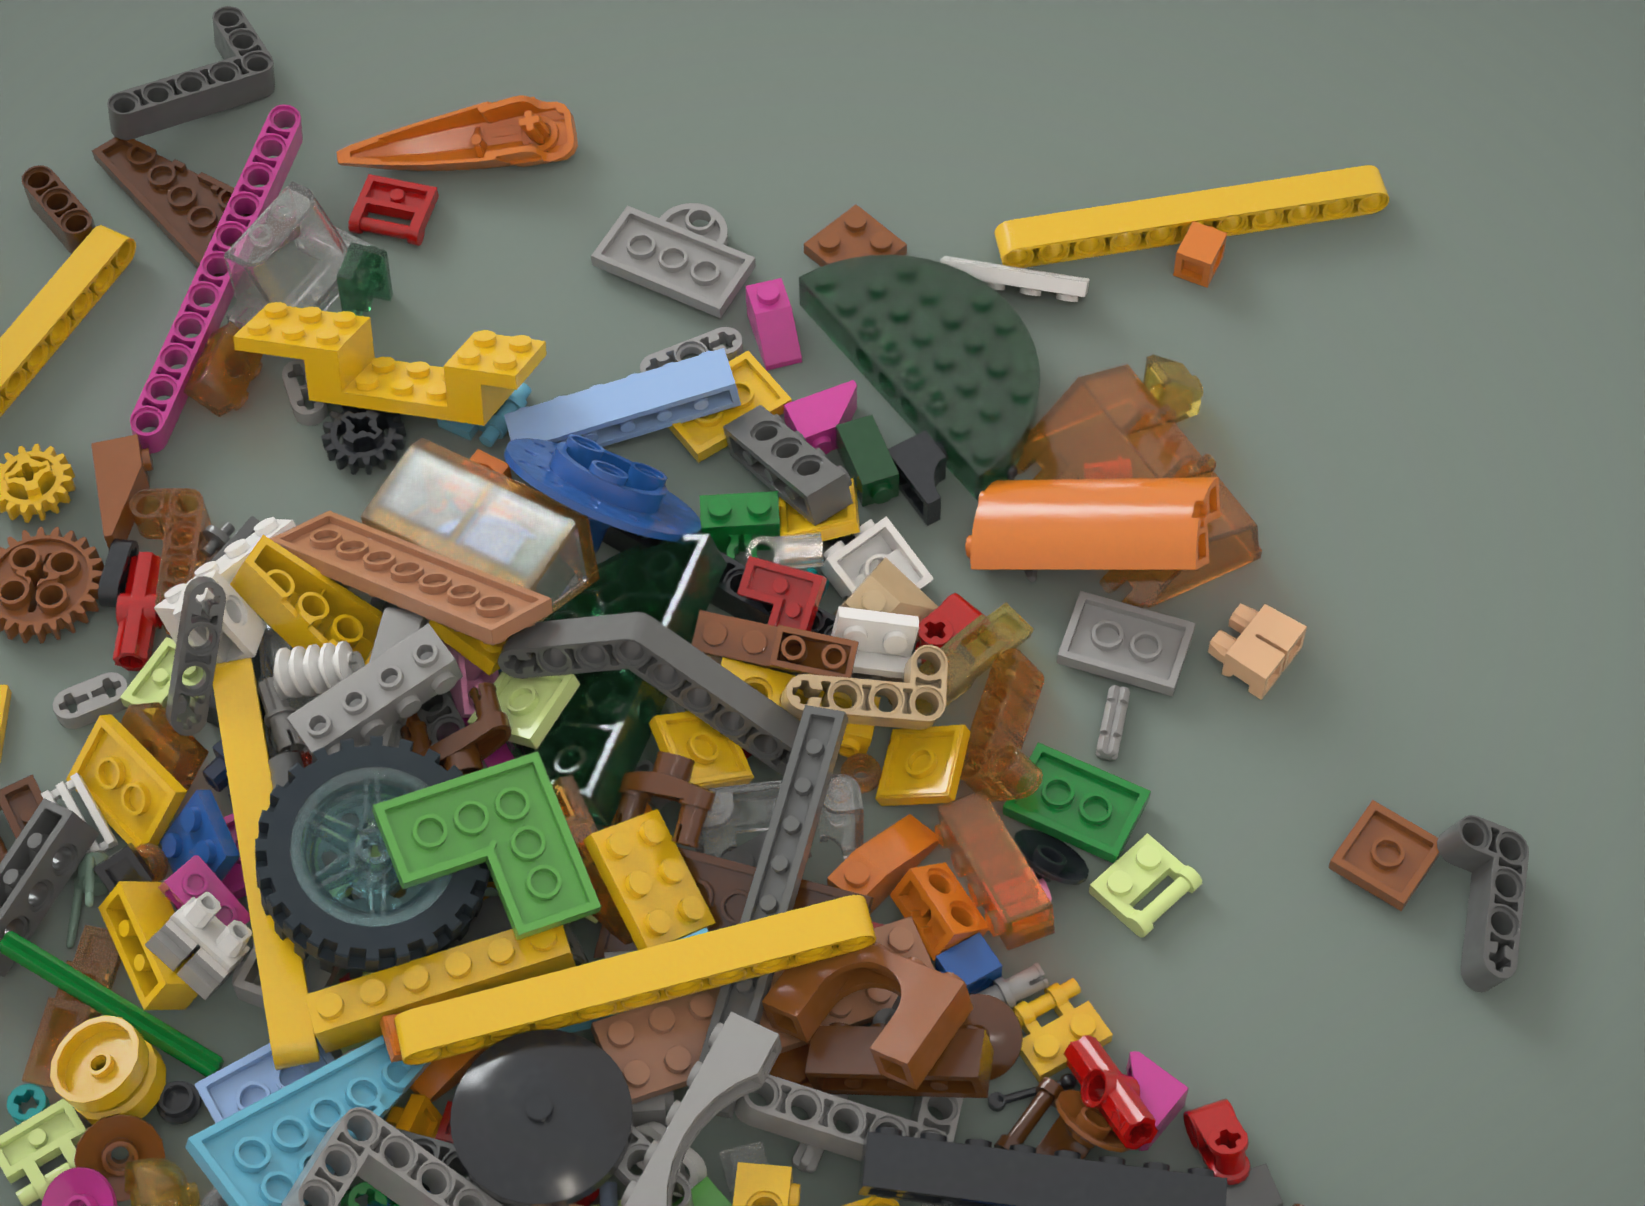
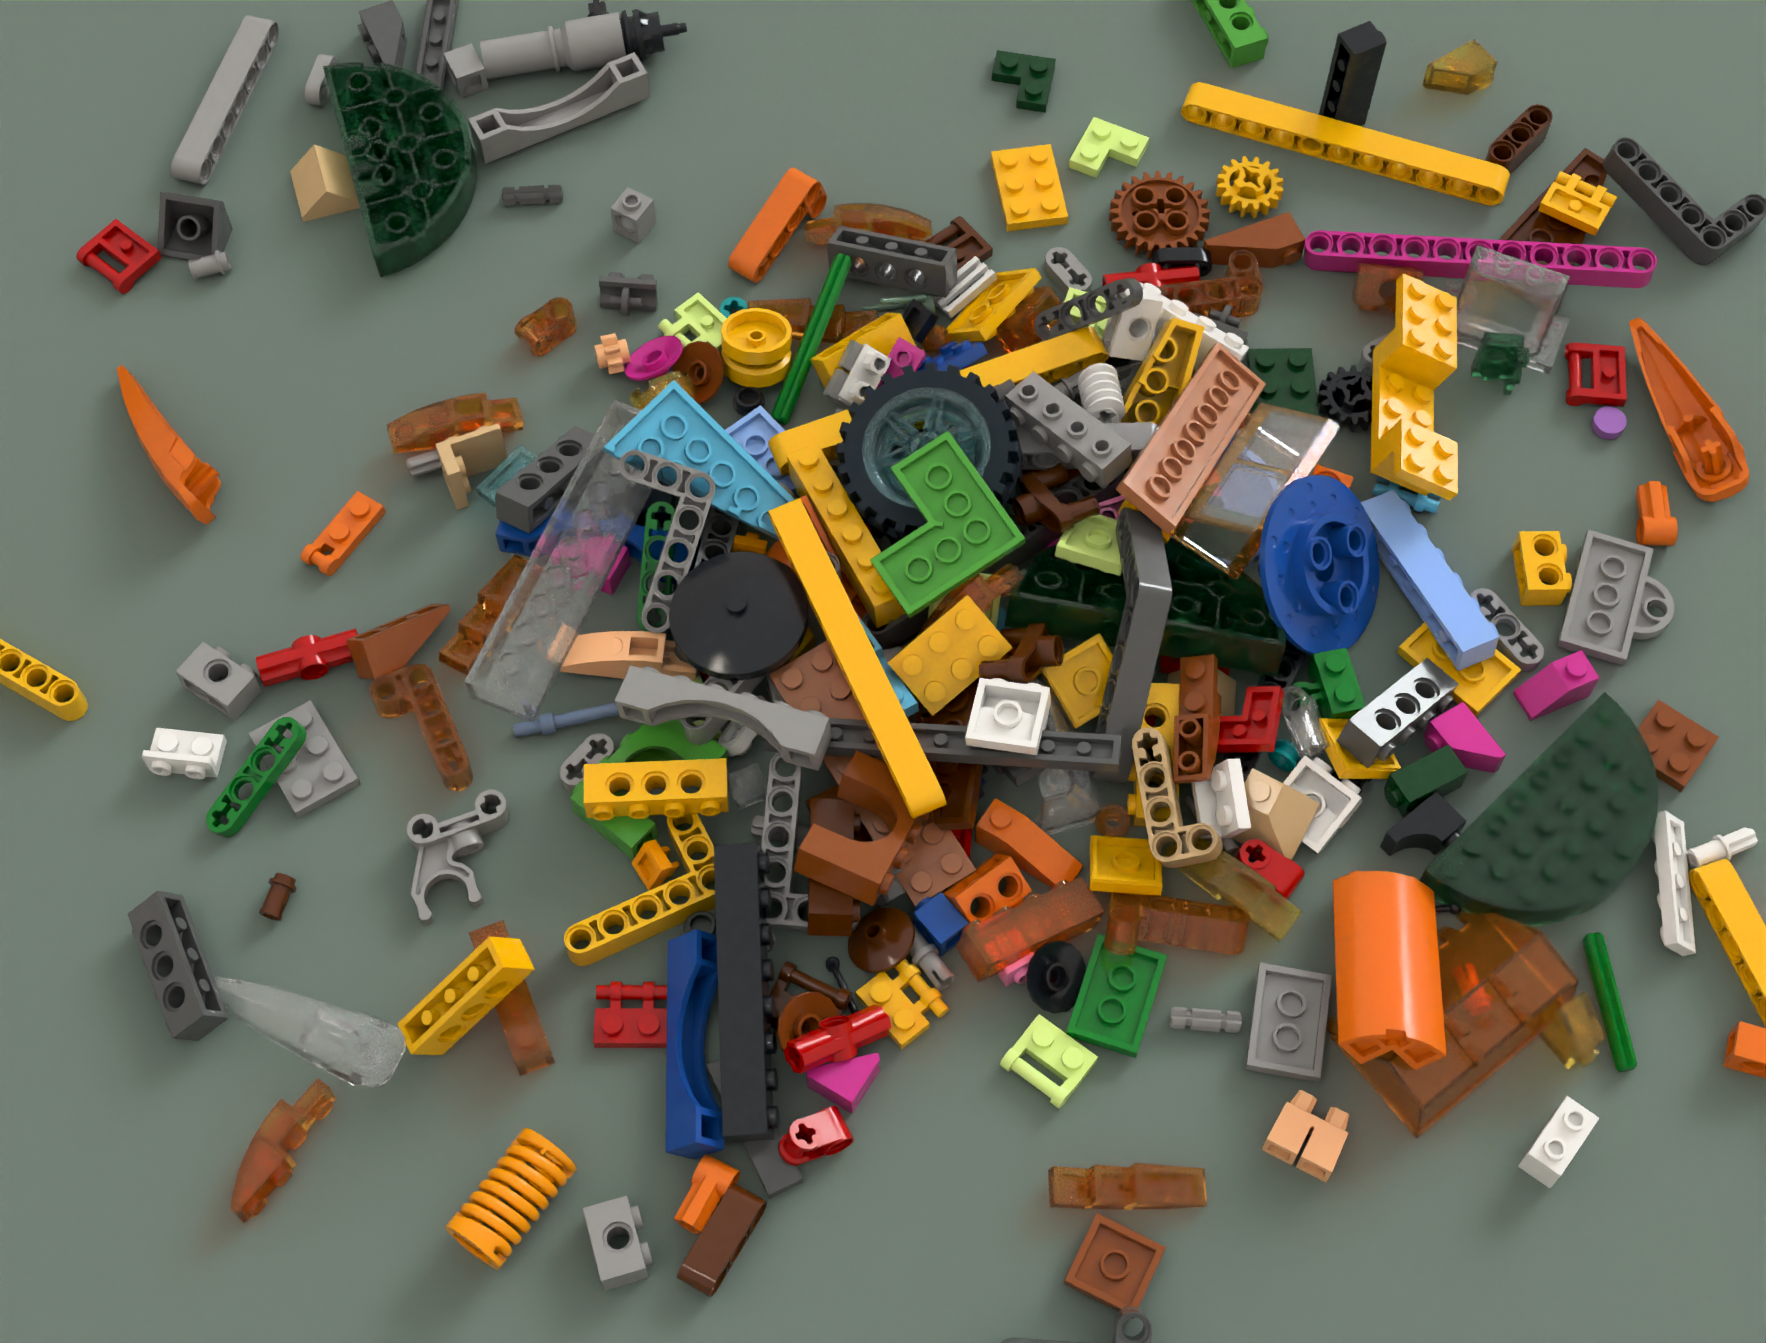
camera: 80 degrees right, 5 degrees up
none -> white plate [965,678,1051,755]
none -> clear orange slope [1048,1163,1207,1210]
none -> dark green plate [1246,348,1321,436]
none -> yellow brick [1512,531,1572,606]
none -> white brick [1518,1096,1599,1189]
none -> yellow plate [1538,171,1617,236]
none -> green axle [1582,932,1638,1072]
none -> medium lavender tile [1591,406,1627,440]
none -> orange piece [1635,481,1678,546]
none -> white axle [1687,827,1758,869]

